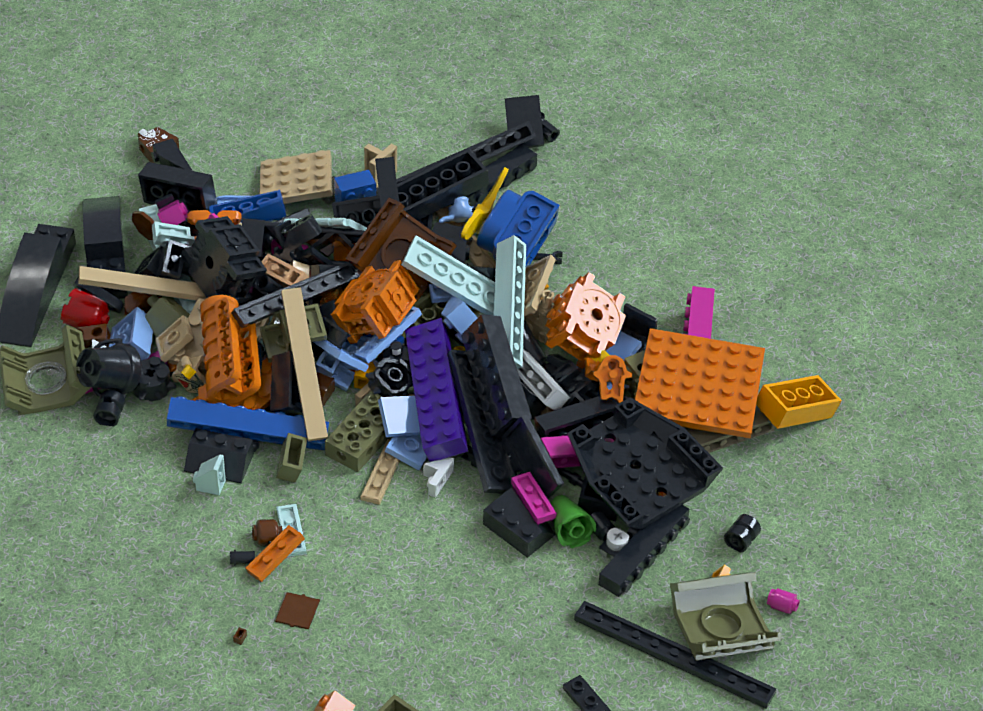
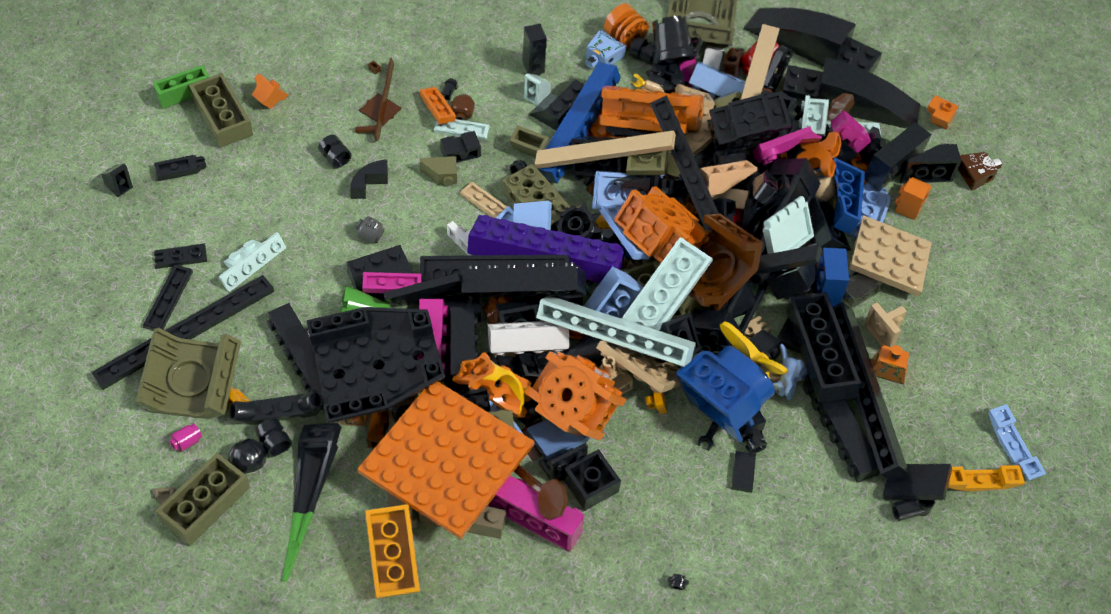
camera: 110 degrees right, 10 degrees up
none -> black tile [143,264,193,331]
none -> dark tan tile [153,487,175,505]
none -> olive brick [155,453,250,547]
none -> light aqua bracket [219,232,286,292]
none -> black hair [228,438,266,474]
none -> black plate [230,390,323,425]
none -> black plate [282,423,342,582]
none -> black wheel [318,135,352,169]
none -> black brick [350,159,388,199]
none -> reddish brown piece [355,58,394,141]
none -> dark grey head [355,216,385,244]
none -> olive slope [420,156,457,186]
none -> black brick [440,131,481,163]
none -> black plate [510,160,528,175]
none -> reddish brown piece [514,464,568,521]
none -> black brick [522,23,547,76]
none -> black brick [563,449,621,511]
none -> light blue torso [585,30,626,69]
none -> orange wheel [604,3,649,49]
none -> black plate [668,574,689,590]
none -> black tile [732,451,756,493]
none -> orange torso [871,345,909,385]
none -> orange brick [894,177,932,220]
none -> orange brick [926,95,959,130]
none -> light orange slope [948,465,1025,491]
none -> light blue slope [989,404,1046,481]

